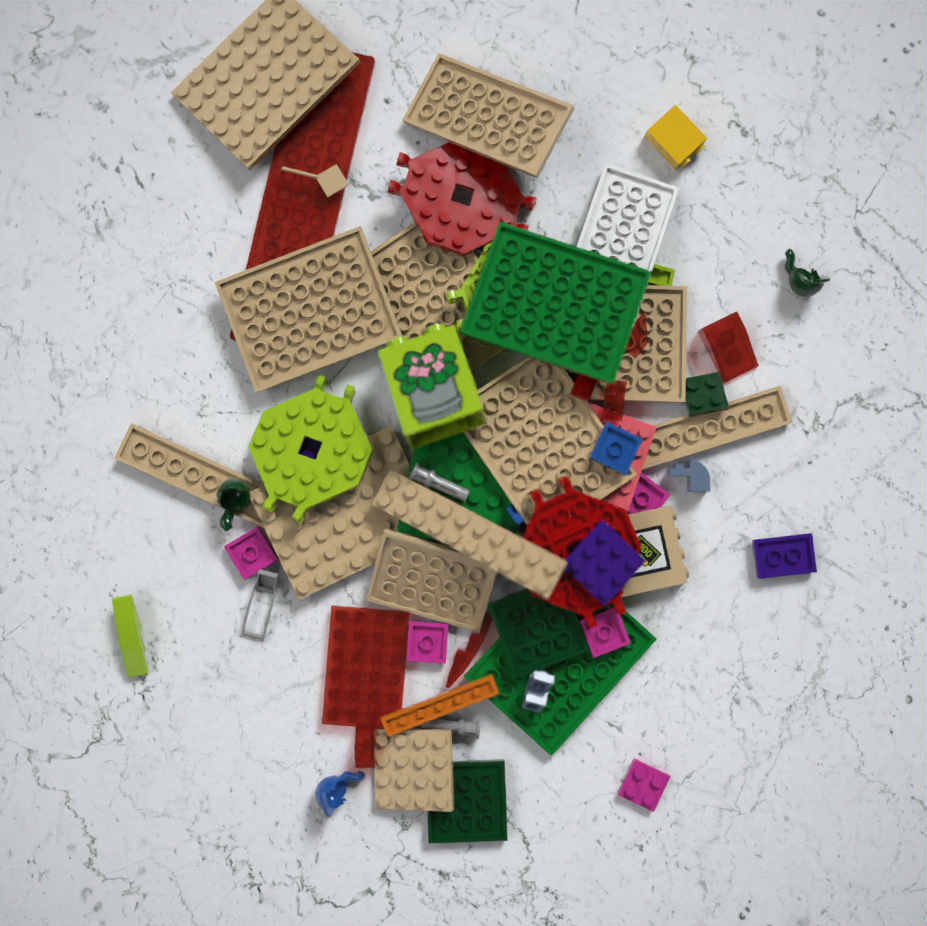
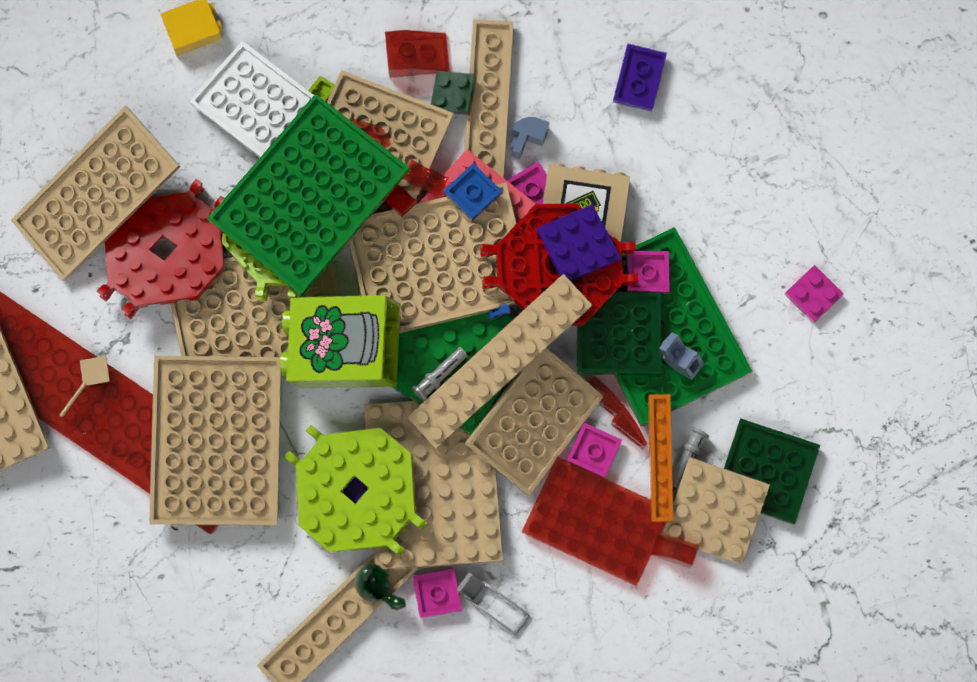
camera: 70 degrees left, 10 degrees down
blue piece [315,771,365,818] -> none

